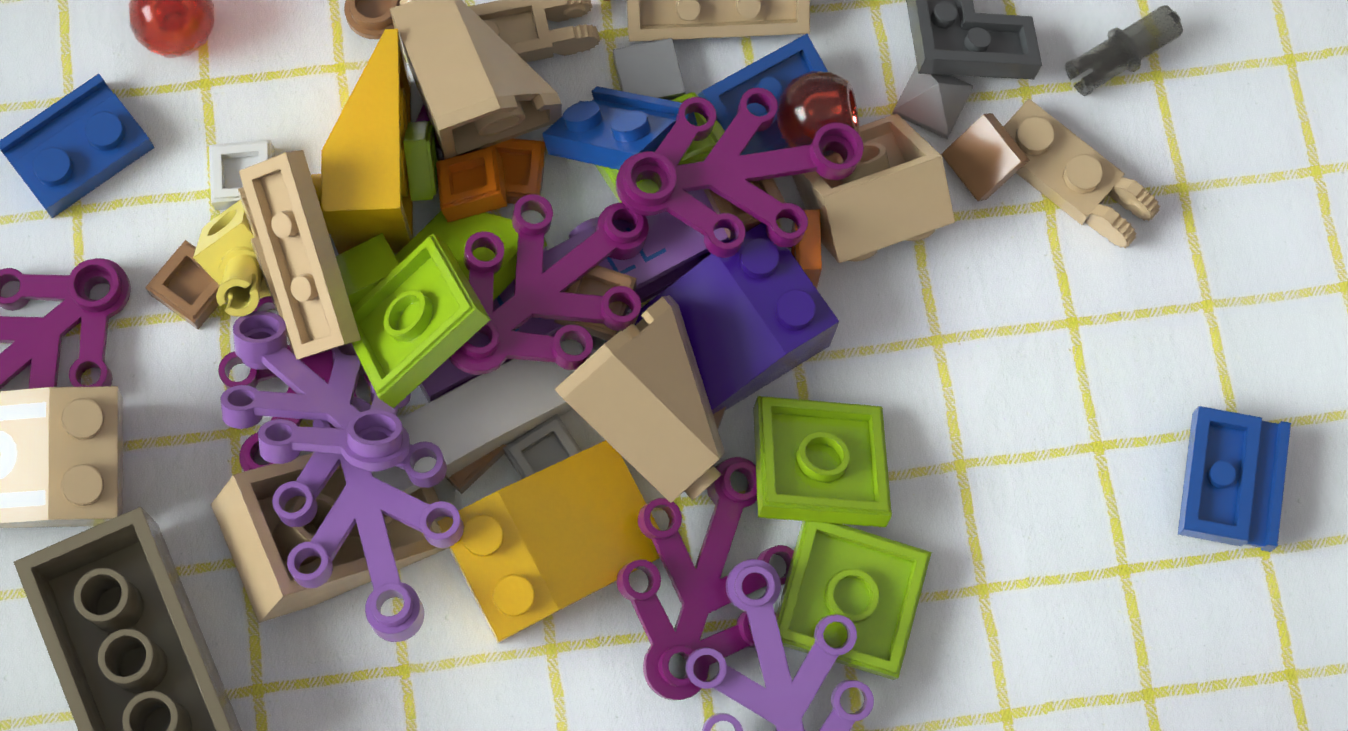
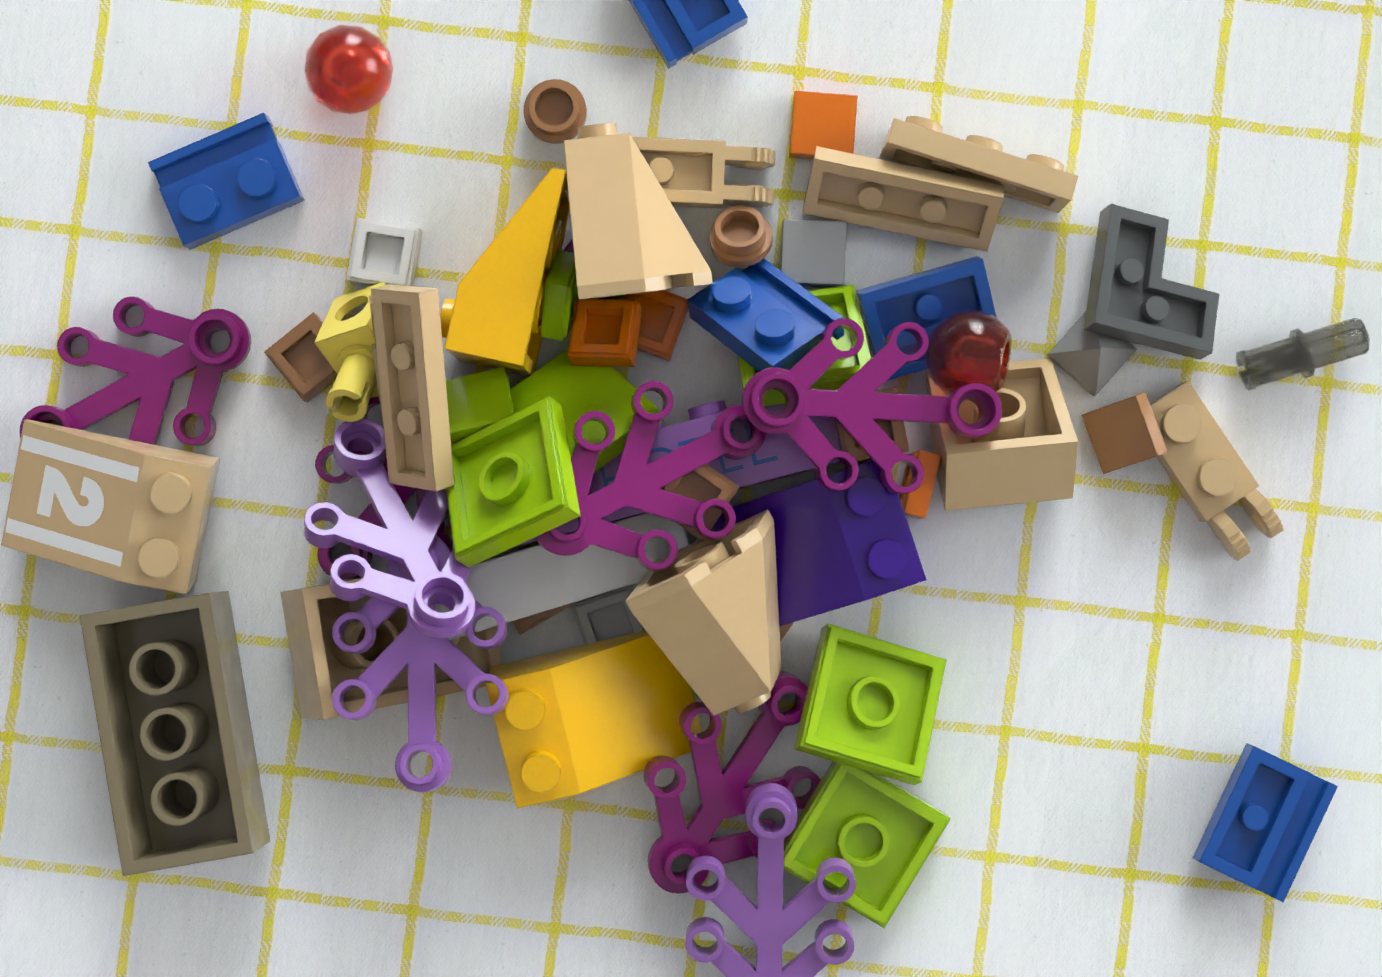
camera: 20 degrees right, 15 degrees up
none -> medium nougat plate [709,205,773,267]

